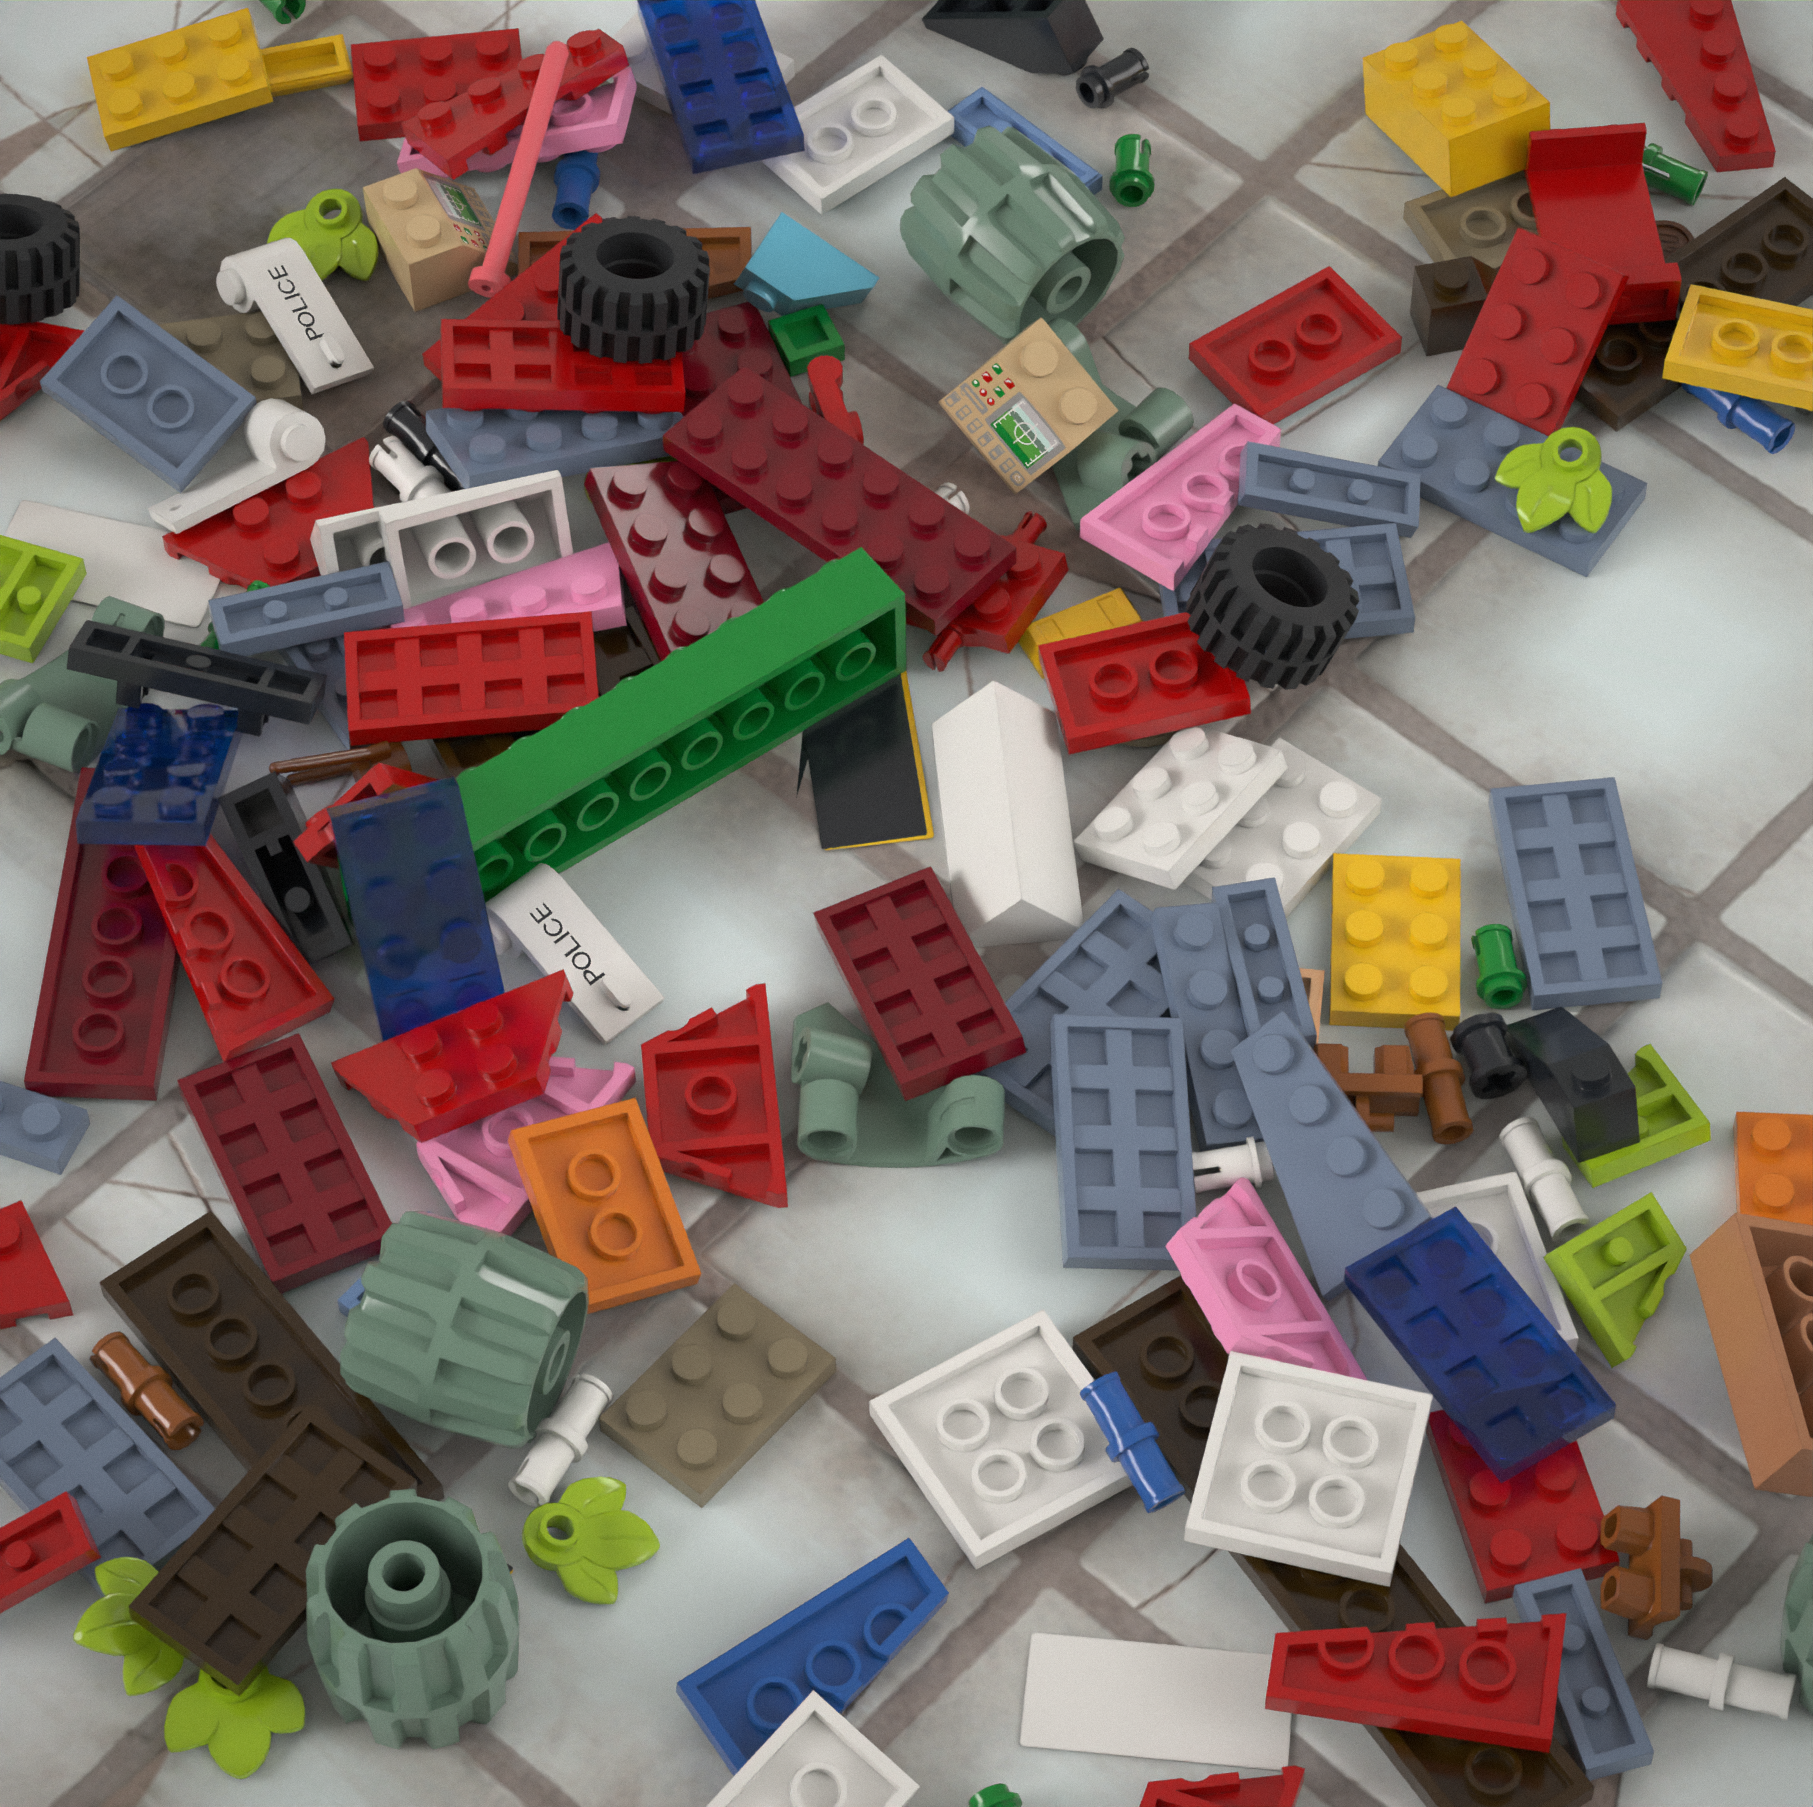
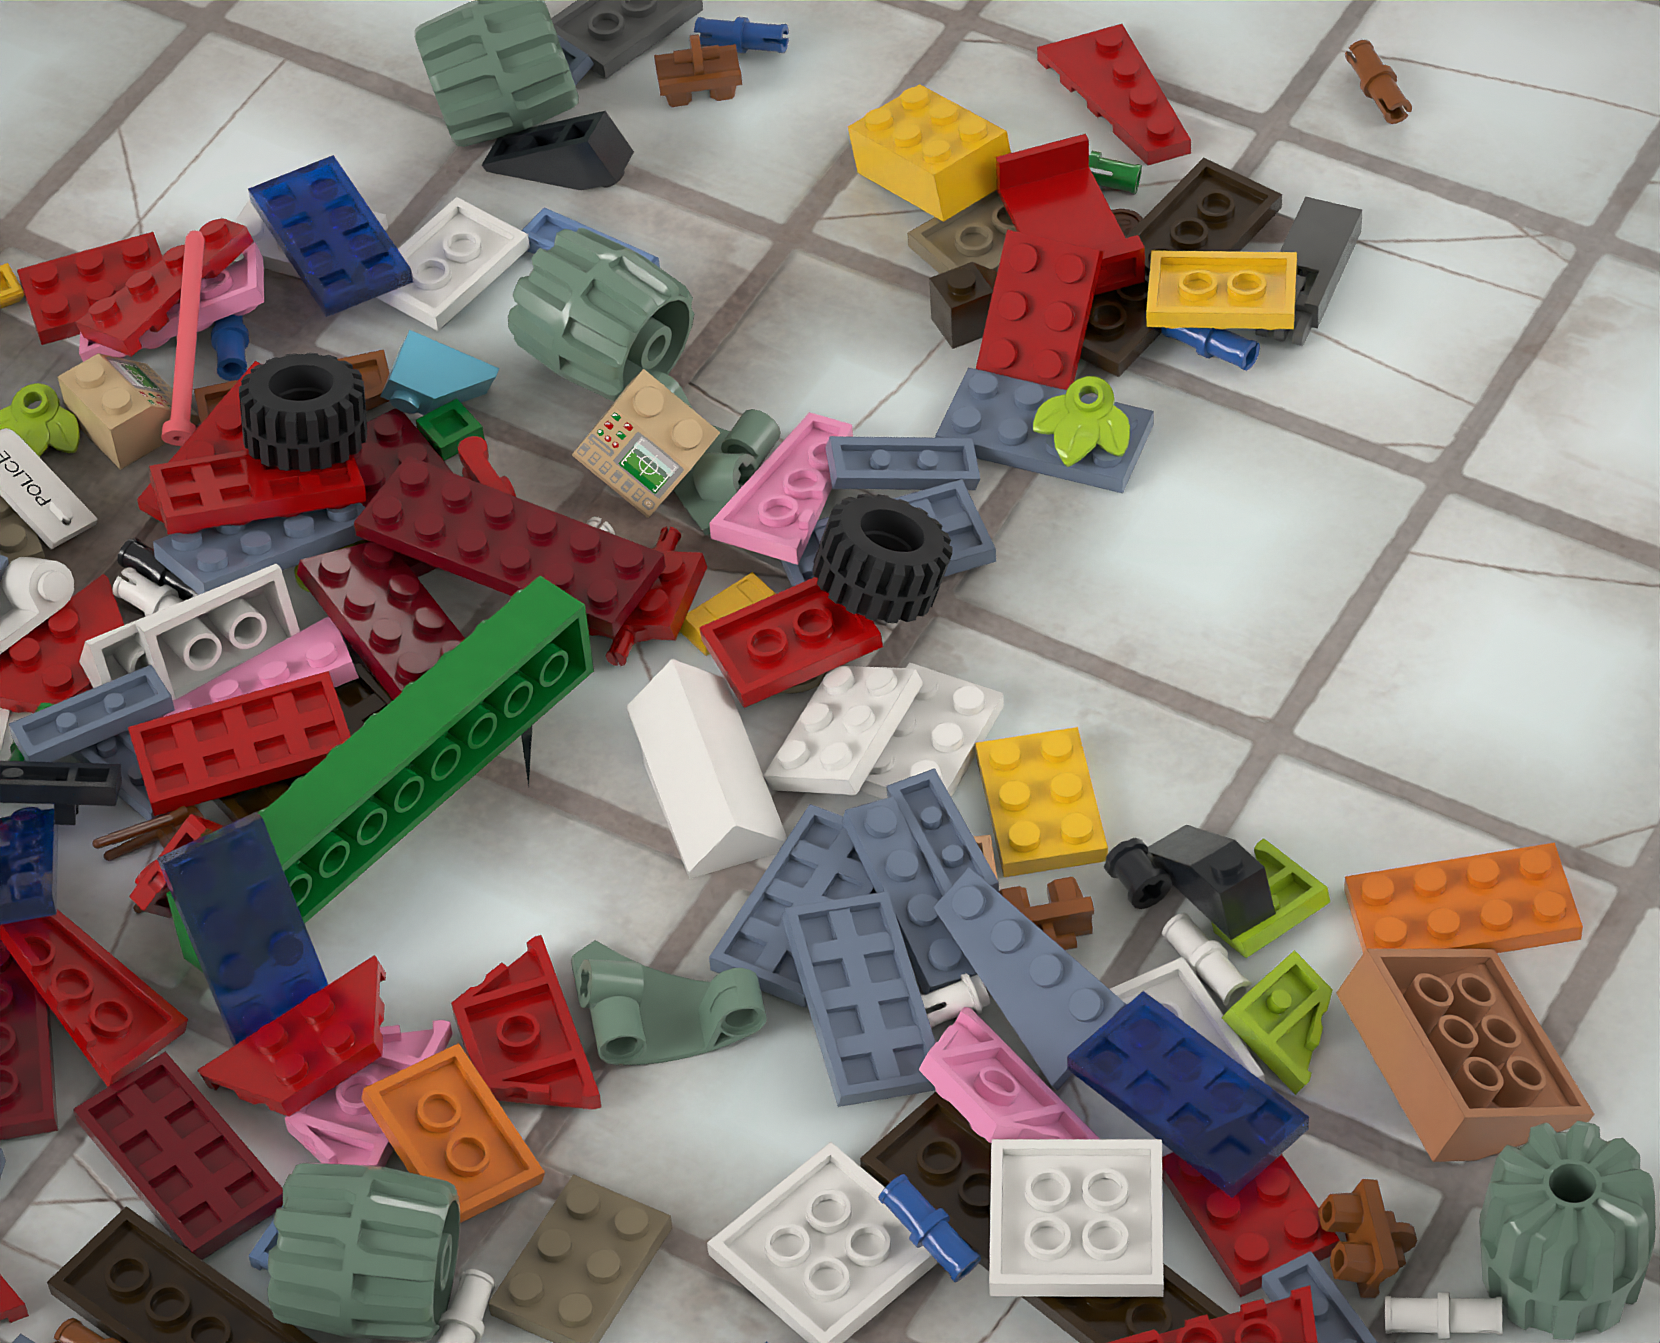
camera: 10 degrees left, 5 degrees down
black slope [217,771,354,966] -> none
white door [477,863,665,1046] -> none
black sticker [804,671,934,851] -> none
dark red plate [813,866,1027,1101] -> none
black pin [1076,48,1149,109] -> none
green pin [1109,134,1155,207] -> none
red plate [1188,266,1402,425] -> none
dark orange pin [1404,1012,1474,1145] -> none
green pin [1471,924,1527,1009] -> none
sand blue plate [1488,777,1662,1011] -> none

